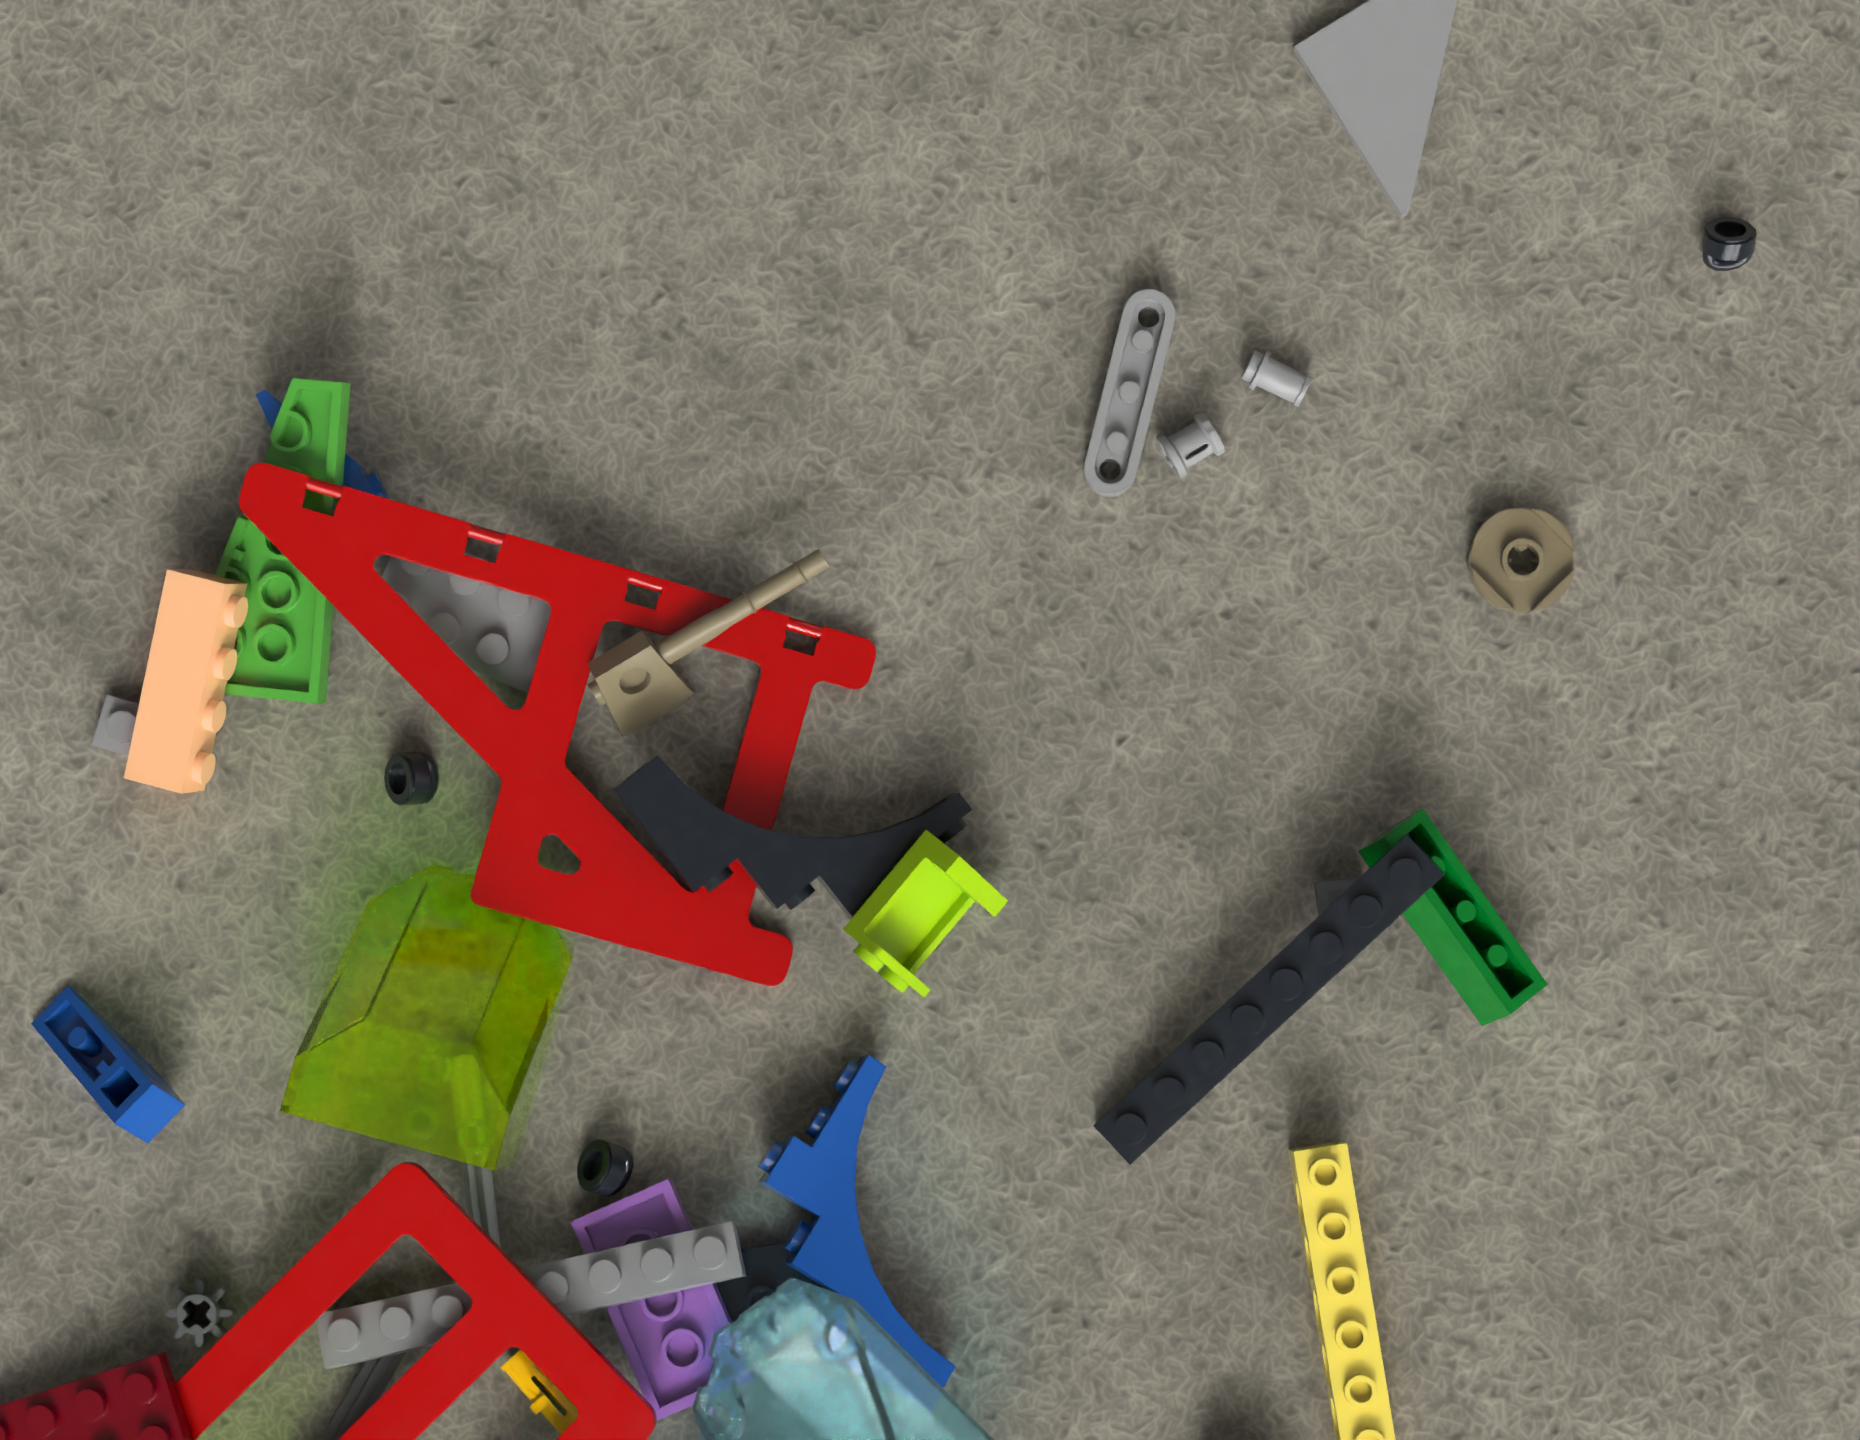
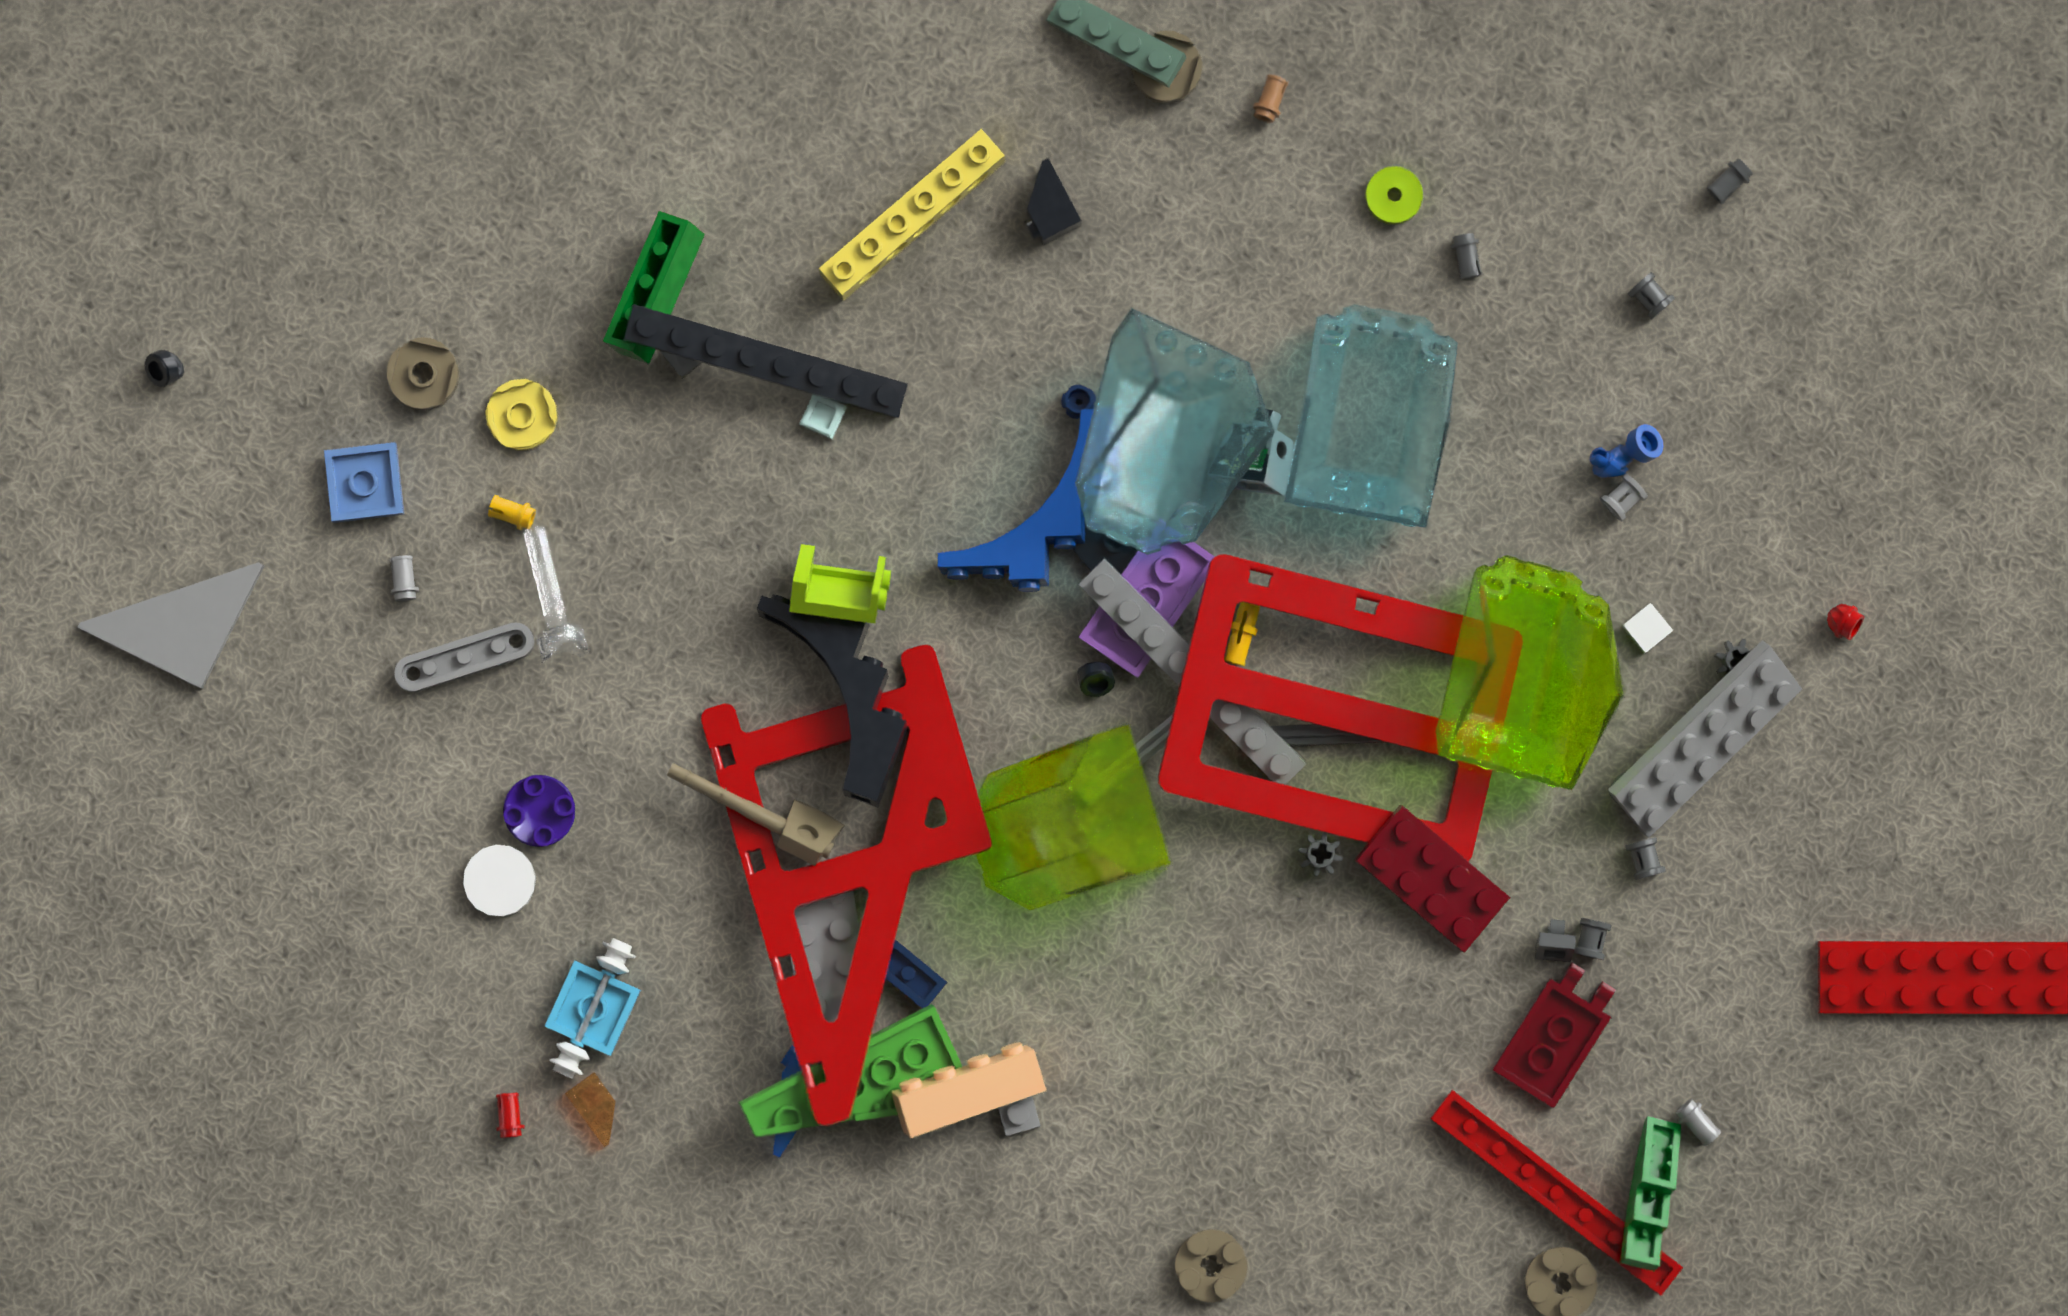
camera: 125 degrees left, 0 degrees up
blue slope [31,985,185,1143] -> none
black tile [384,752,439,806] -> none
light grey bush [1156,412,1225,479] -> none
none -> medium blue plate [324,442,404,523]
none -> white tile [463,845,536,917]
none -> light yellow tile [486,379,558,451]
none -> yellow pin [488,495,536,530]
none -> red pin [496,1093,525,1138]
none -> dark purple dish [503,775,575,847]
none -> clear piece [523,526,589,664]
none -> medium azure plate [545,938,641,1079]
none -> clear orange tile [565,1072,616,1147]
none -> light aqua tile [800,395,847,440]
none -> dark blue plate [886,939,948,1008]
none -> dark blue plate [1061,385,1096,419]

